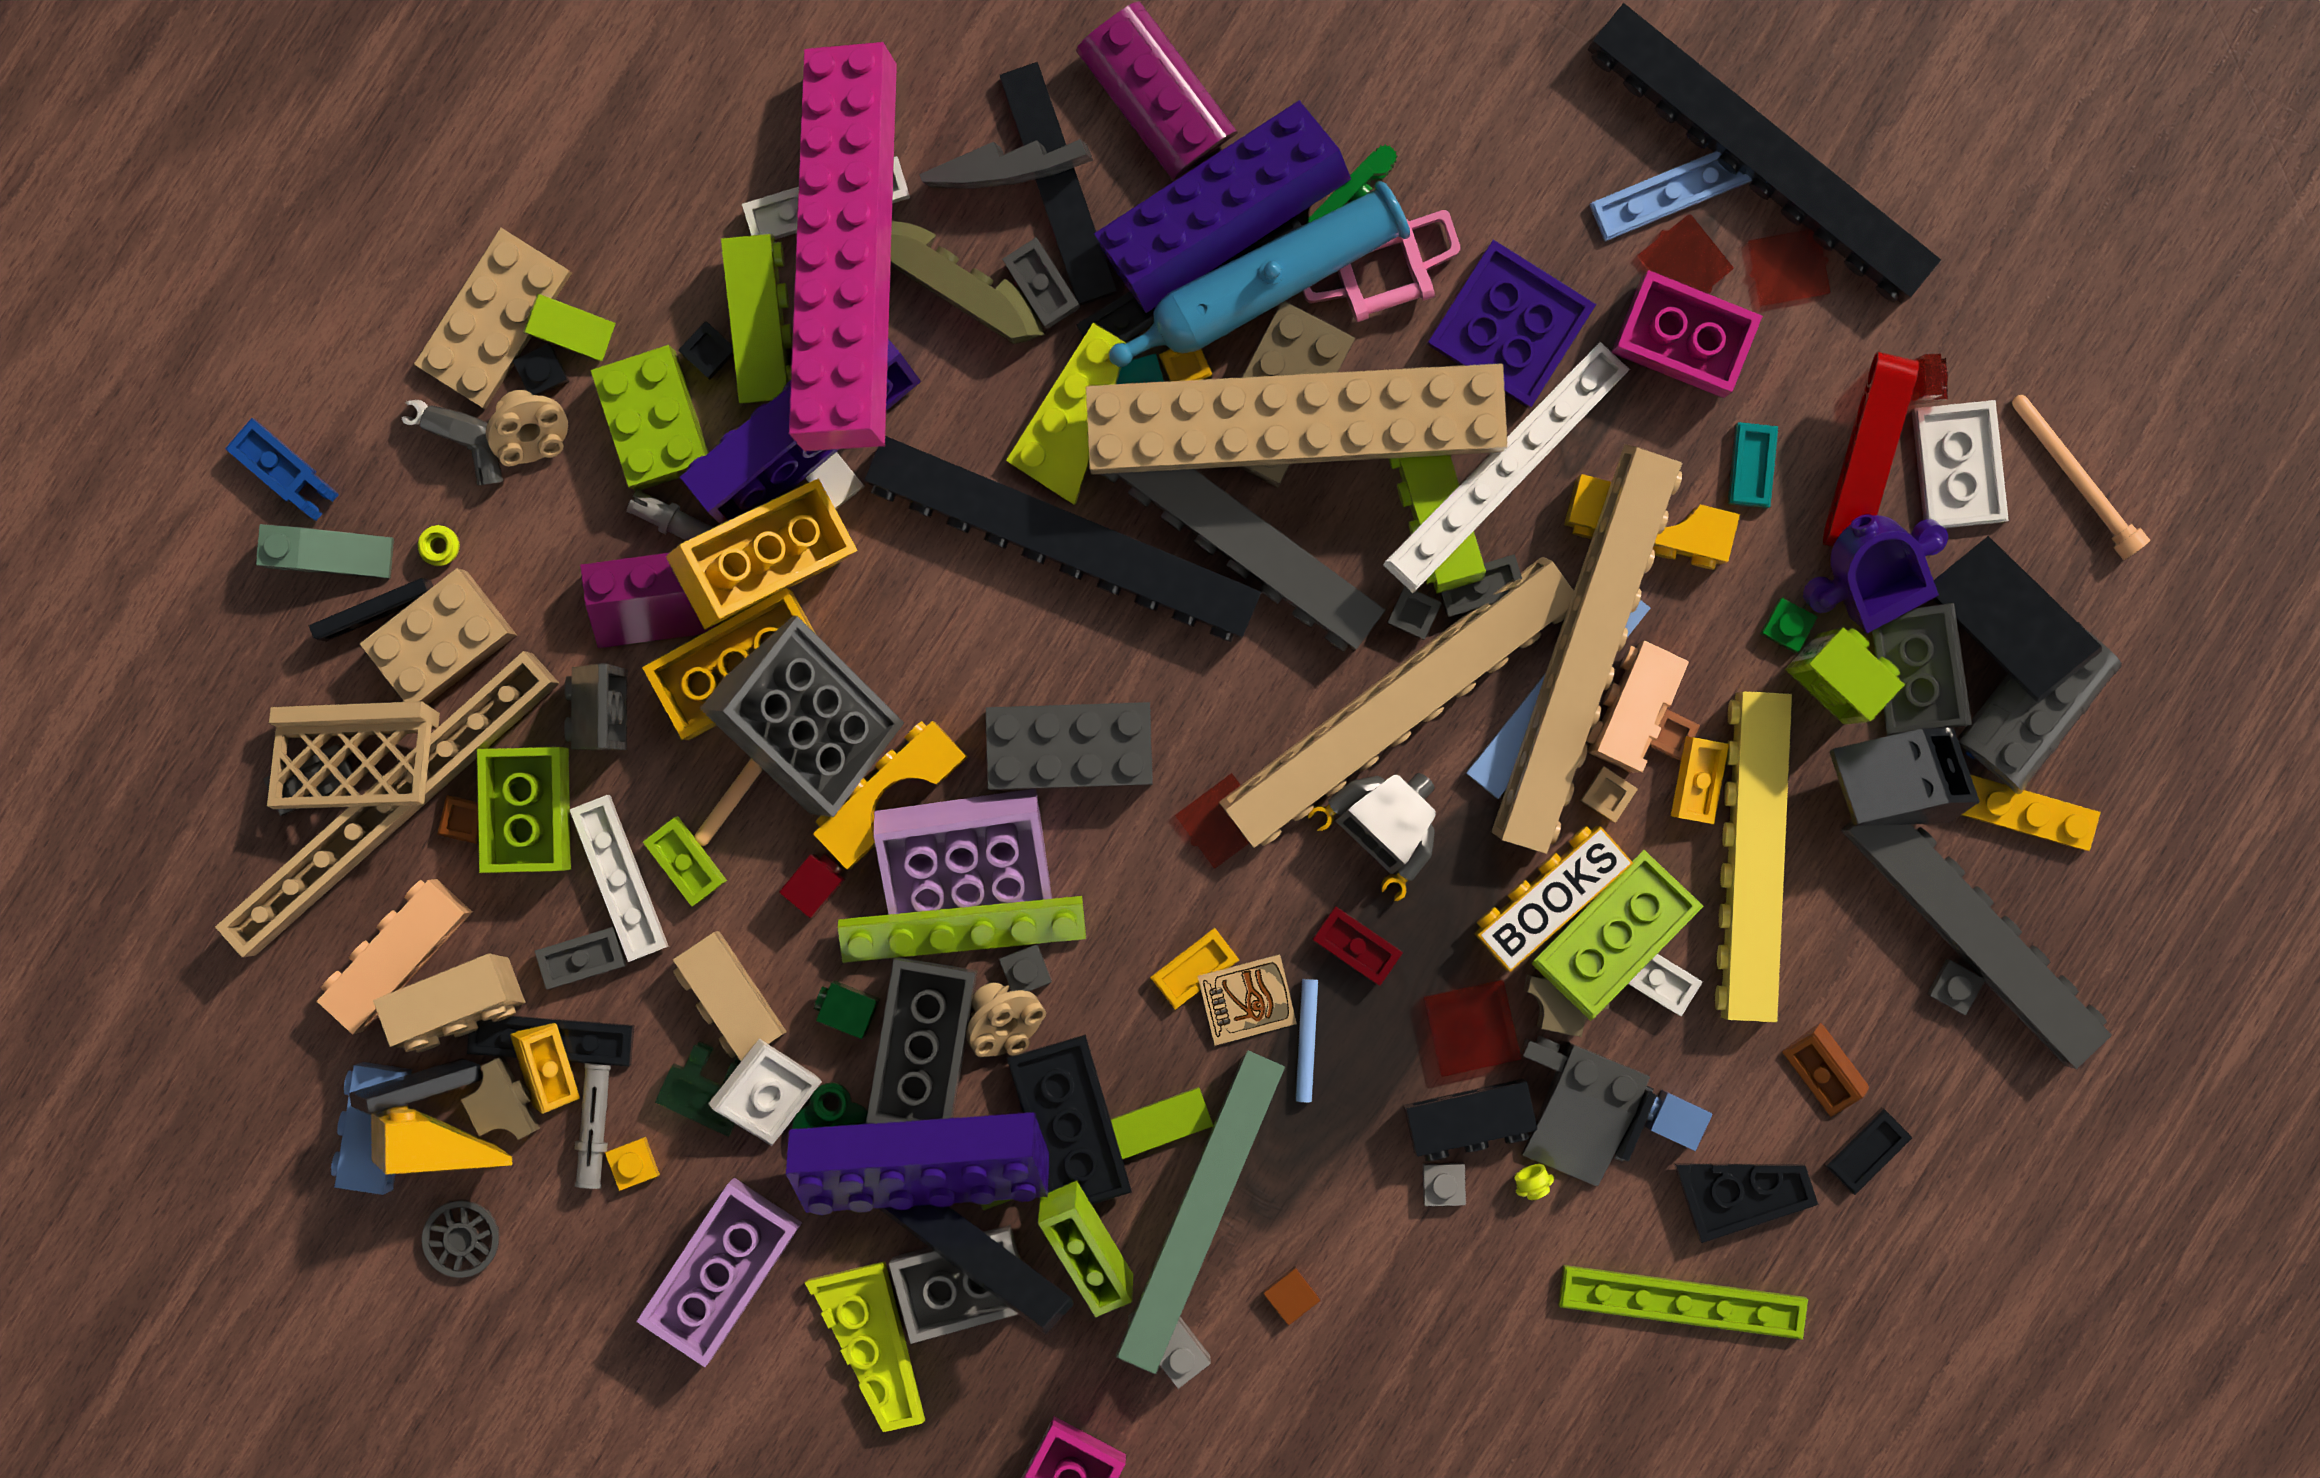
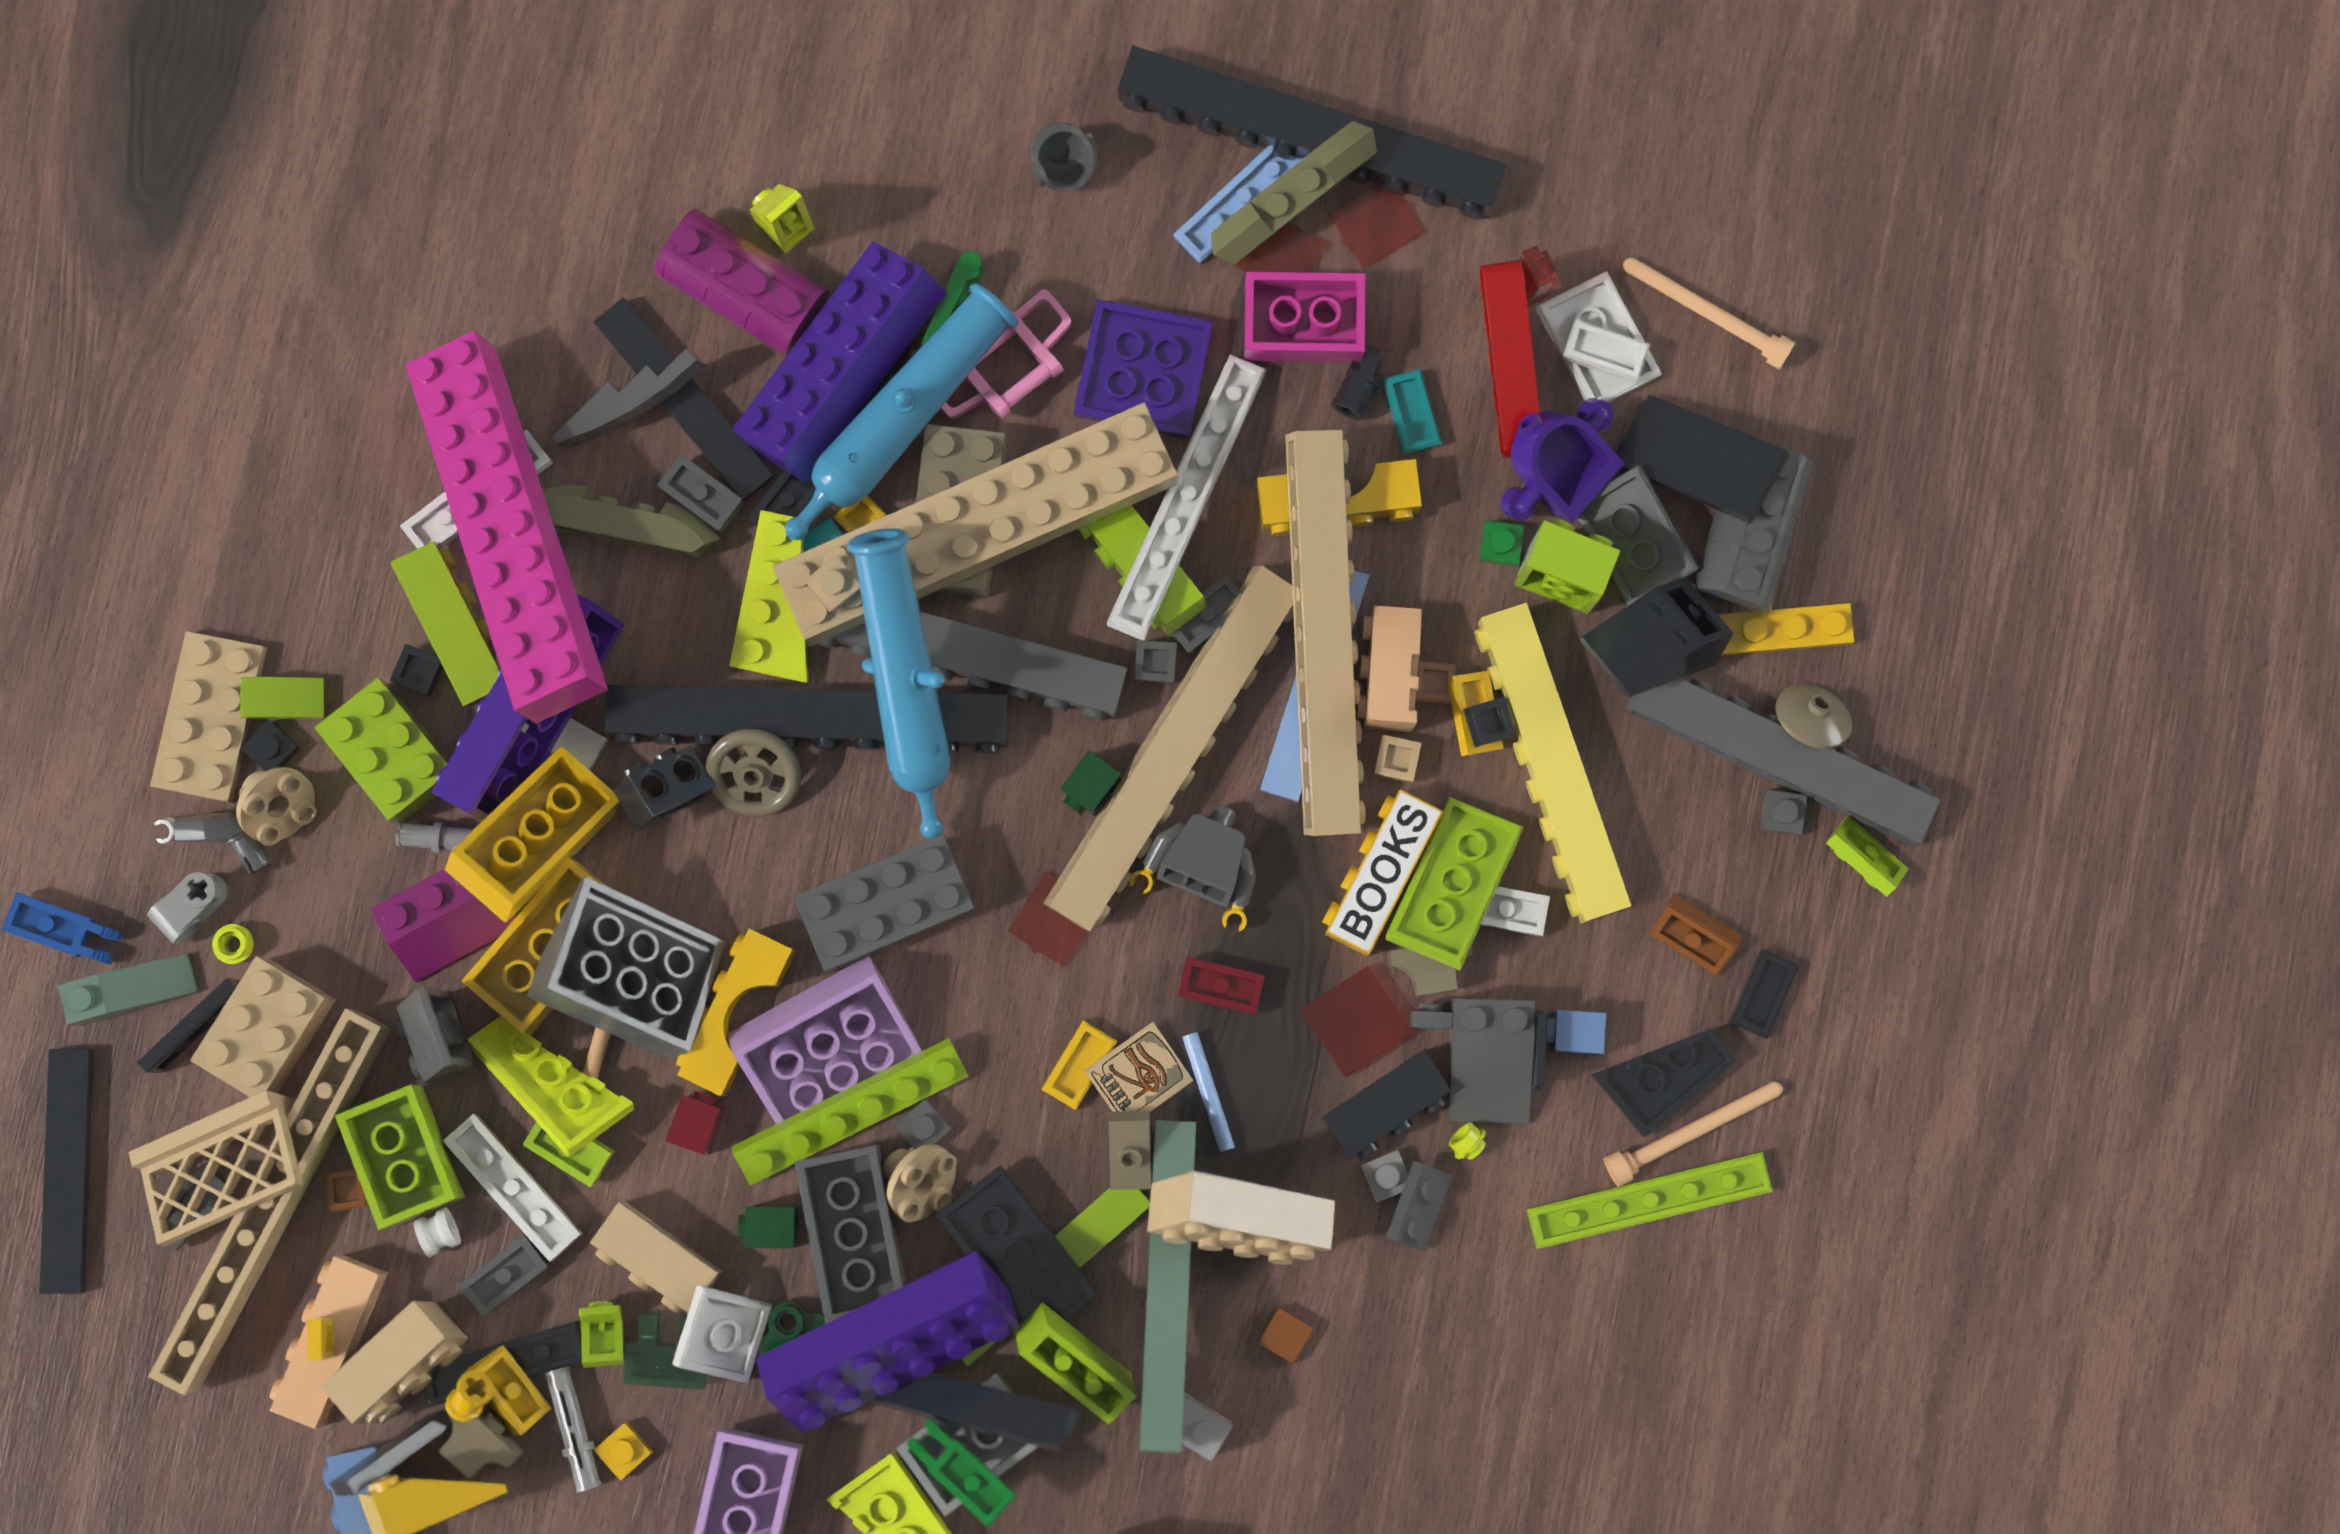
camera: 20 degrees left, 5 degrees down
none -> black tile [39,1049,94,1294]
none -> light grey piece [147,872,228,946]
none -> yellow tile [307,1316,334,1361]
none -> white wheel [414,1207,461,1257]
none -> yellow bush [445,1371,493,1423]
none -> neon yellow wing [467,1016,634,1157]
none -> lime bracket [579,1301,625,1368]
none -> black brick [613,746,716,831]
none -> dark tan plate [706,729,801,817]
none -> neon yellow slope [749,184,815,254]
none -> tan plate [804,555,860,614]
none -> dark azure piece [847,528,950,839]
none -> green hinge [906,1418,1017,1527]
none -> dark grey cap [1030,122,1100,192]
none -> dark green brick [1060,750,1121,816]
none -> dark tan brick [1108,1111,1151,1190]
none -> tan brick [1147,1171,1335,1265]
none -> olive brick [1211,121,1377,264]
none -> black hinge [1331,345,1384,420]
none -> dark grey plate [1386,1161,1453,1252]
none -> black plate [1463,697,1516,747]
none -> white tile [1561,319,1650,384]
none -> light nougat piece [1603,1081,1783,1187]
none -> dark tan dish [1775,684,1852,749]
none -> lime plate [1826,815,1909,897]

